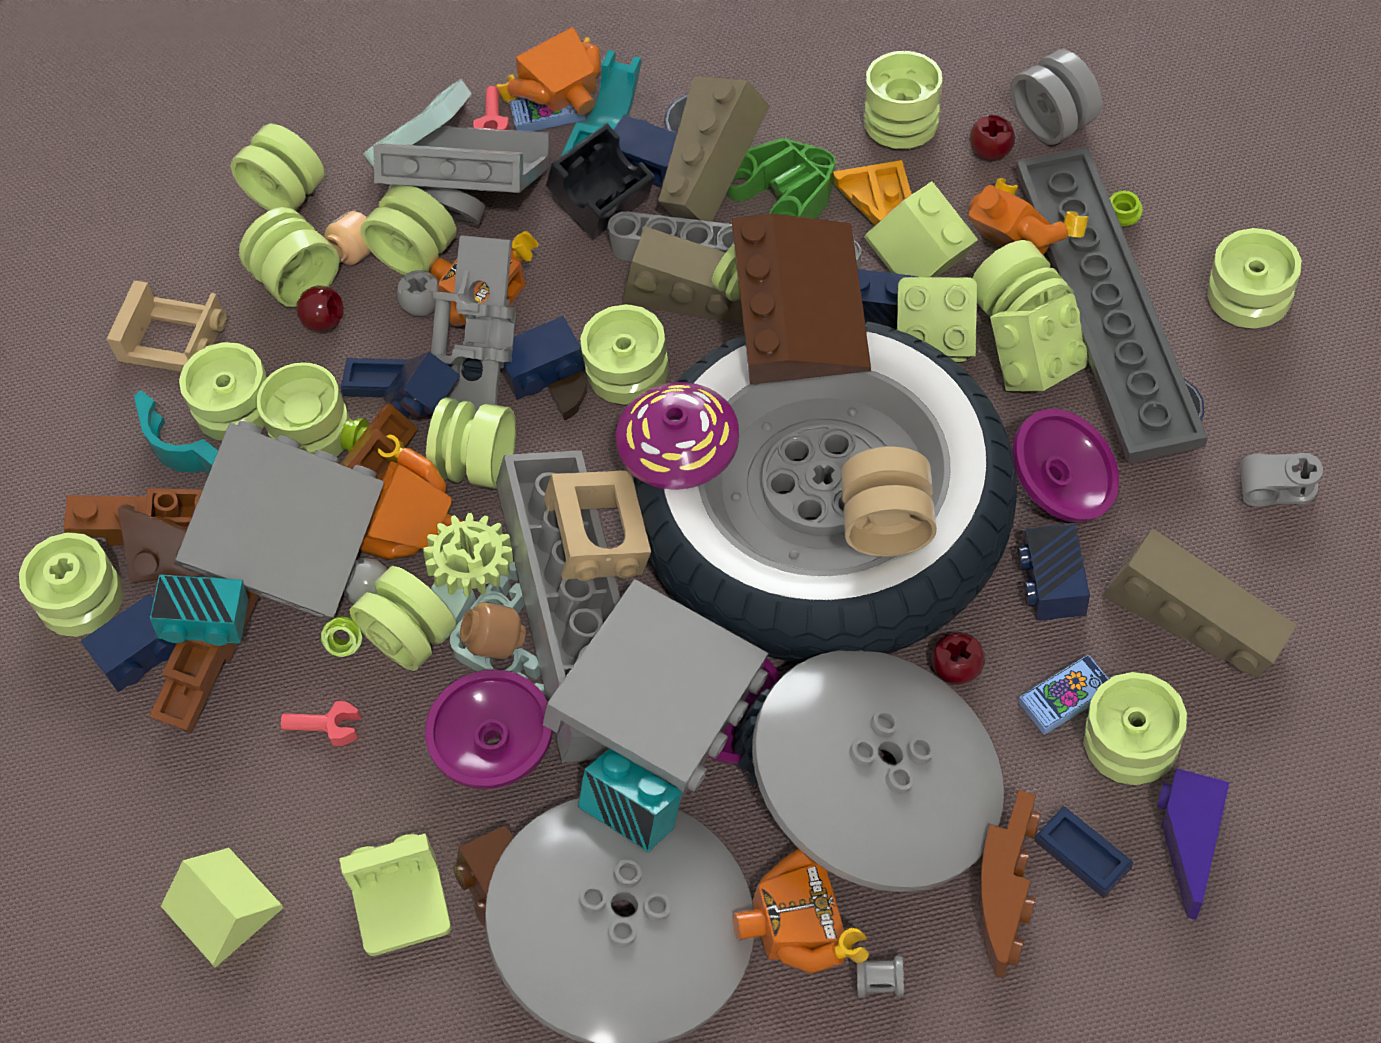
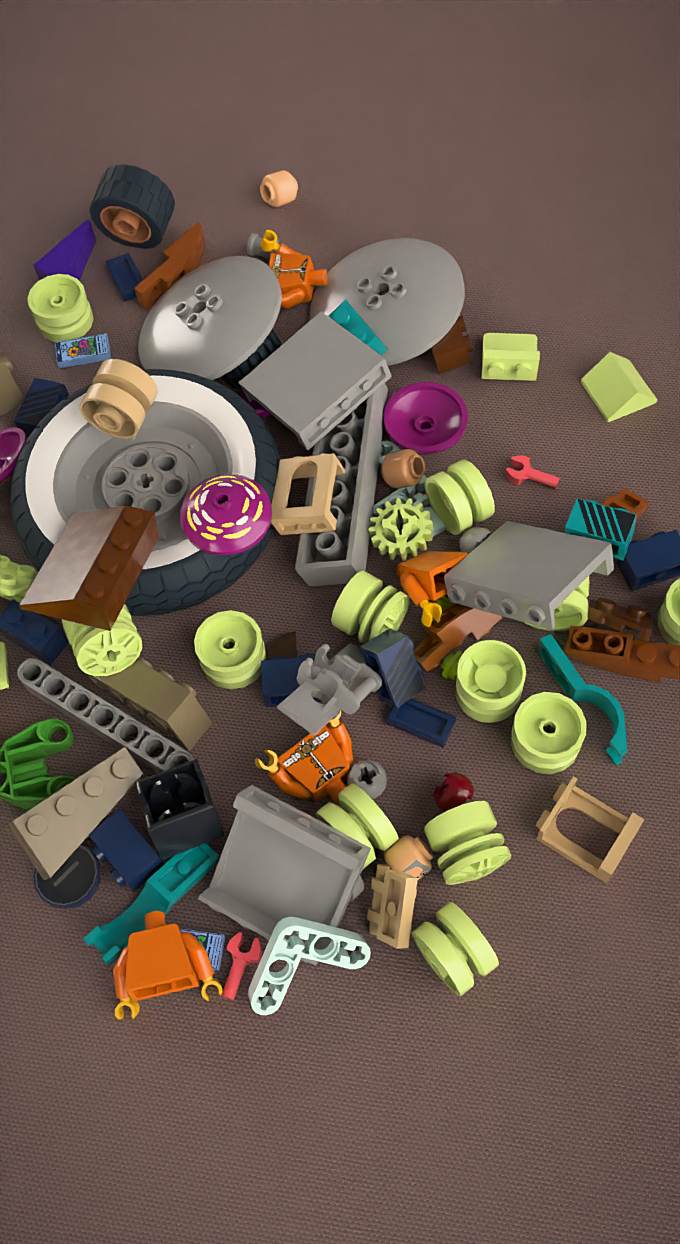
camera: 160 degrees left, 5 degrees up
lime plate [321,616,363,657] -> none
none -> black wheel [89,164,175,249]
none -> tan plate [367,864,418,949]

